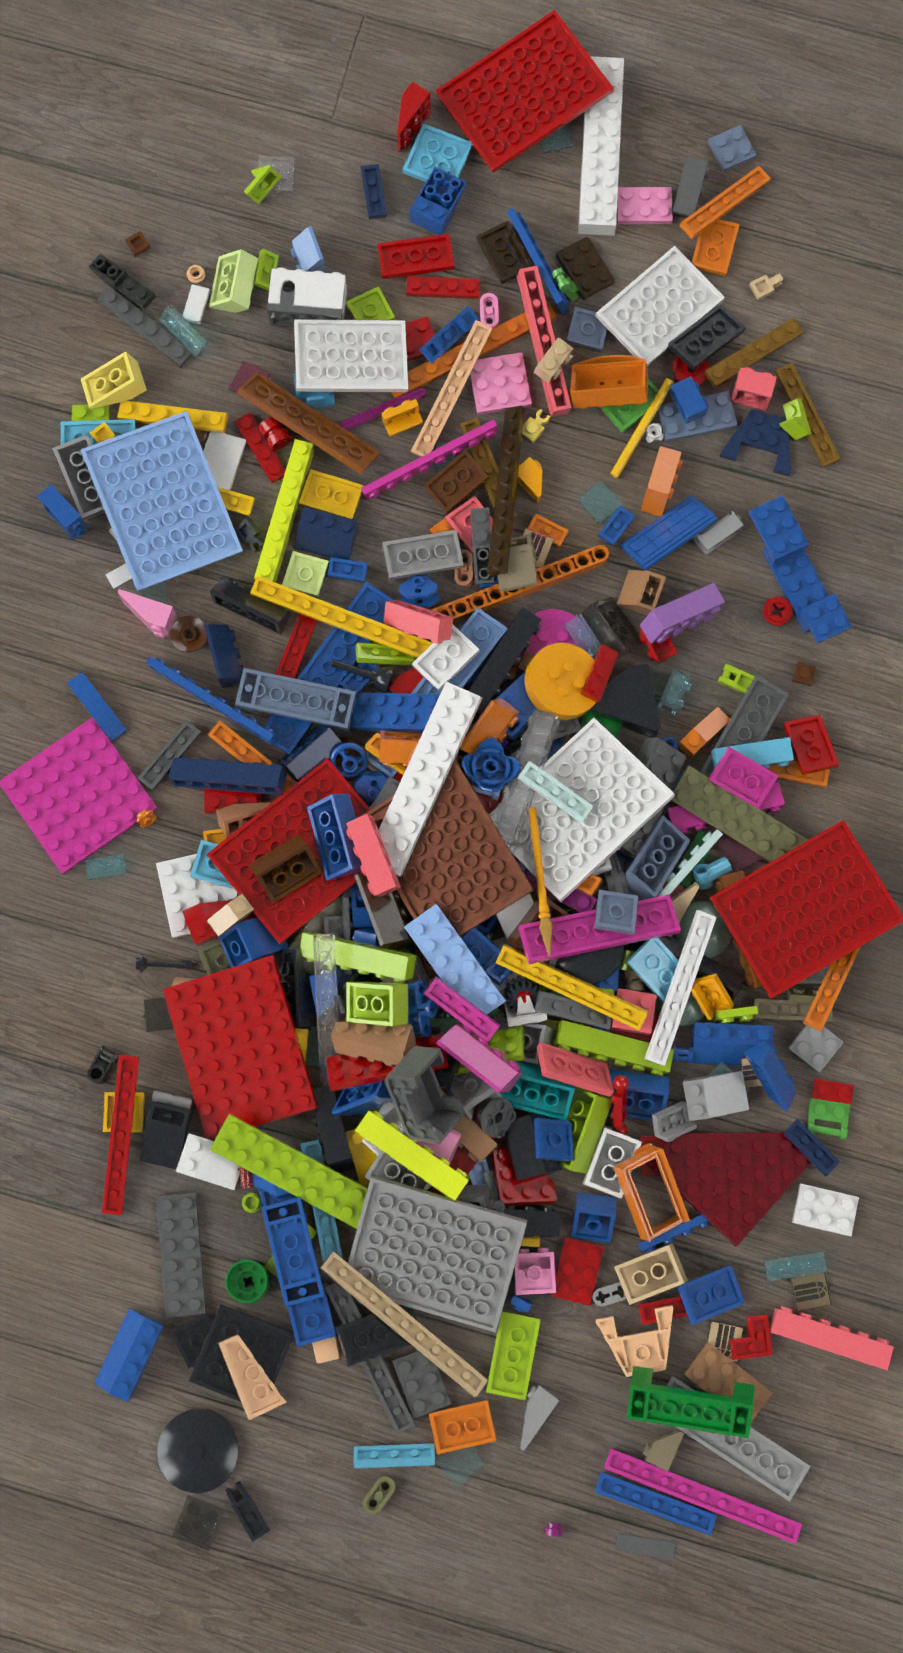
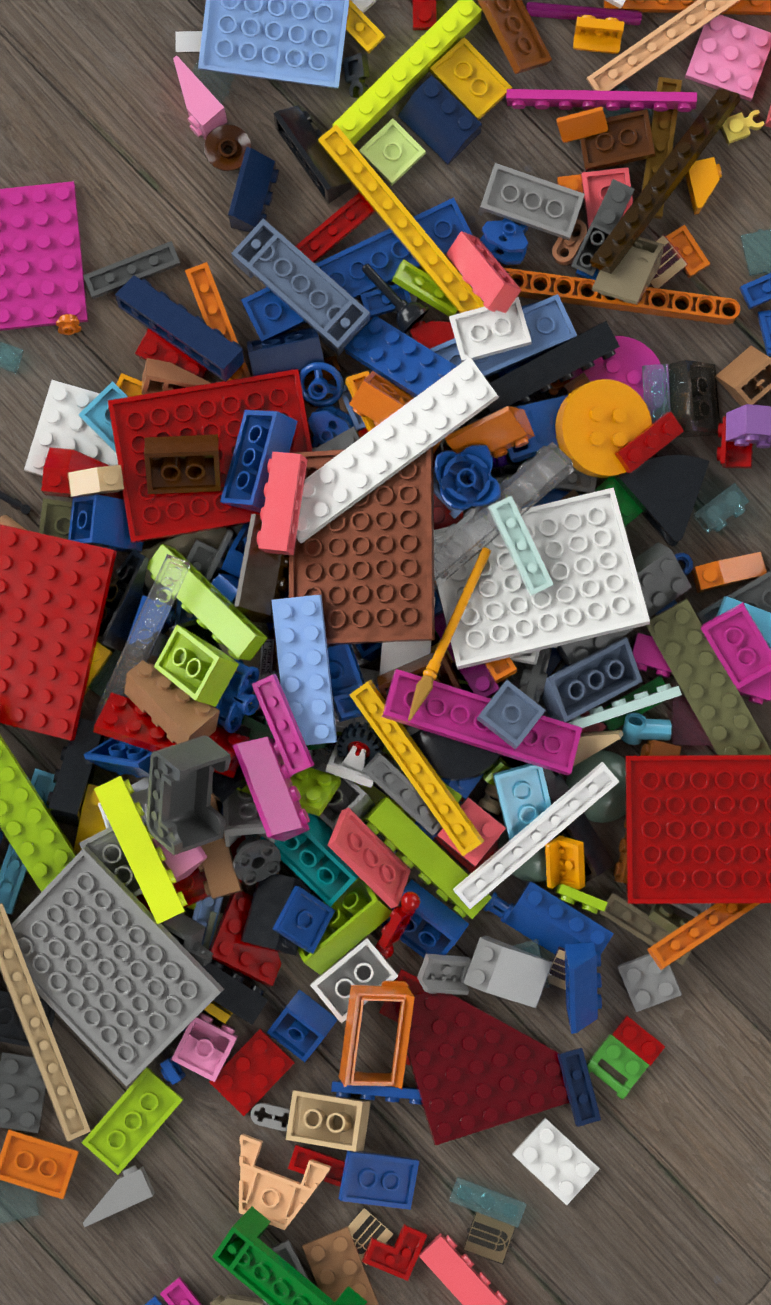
camera: 30 degrees right, 5 degrees up
blue slope [67,672,127,742] -> none
blue plate [146,656,277,746] -> none
blue plate [328,557,368,583] -> none
none -> orange slope [556,107,608,143]

